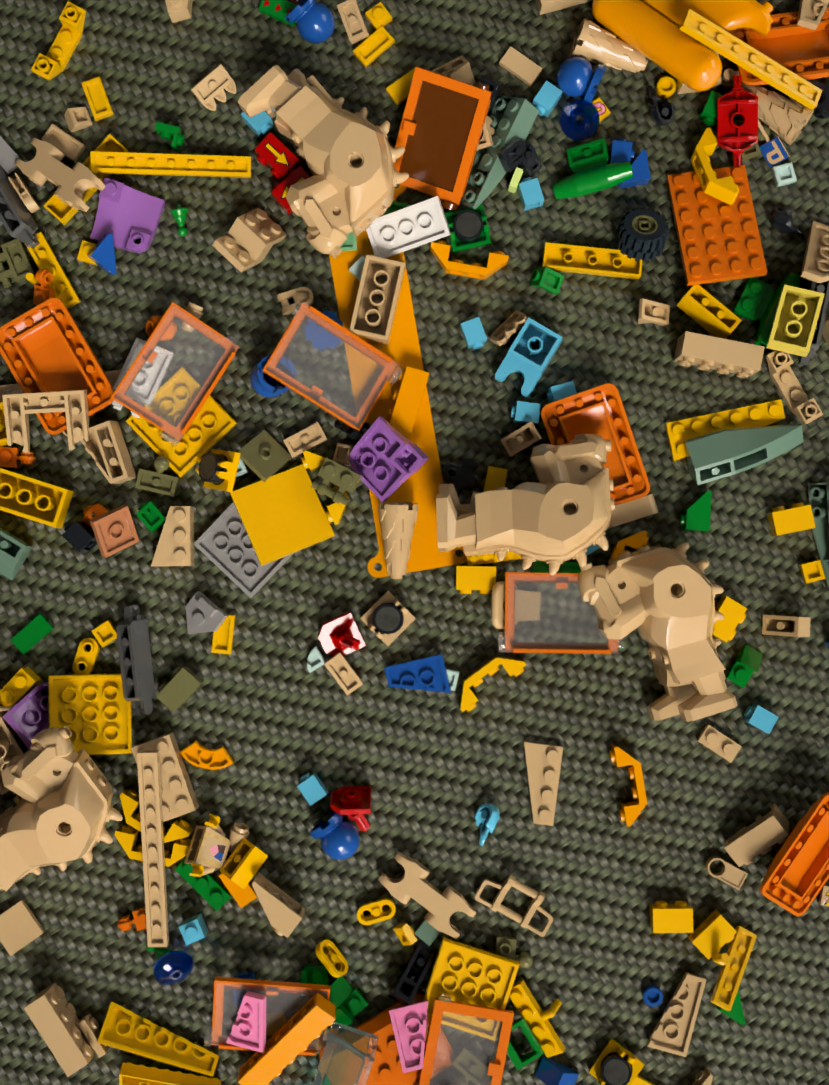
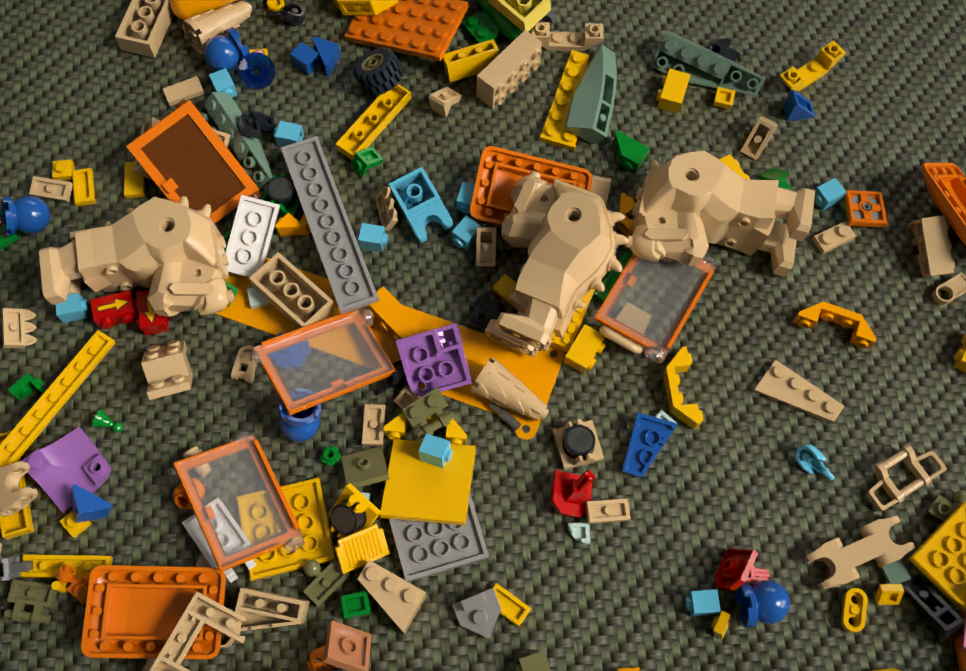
camera: 60 degrees left, 20 degrees down
yellowish green tile [508,167,523,193] -> none
green plate [553,138,634,199] -> none
none -> light grey plate [281,136,379,315]
none -> green plate [320,446,341,466]
none -> yellow window [334,524,390,574]
none -> medium azure brick [418,434,453,468]
none -> flat silver pin [489,402,521,431]
none -> yellow plate [711,611,731,639]
none -> orange piece [843,190,888,227]

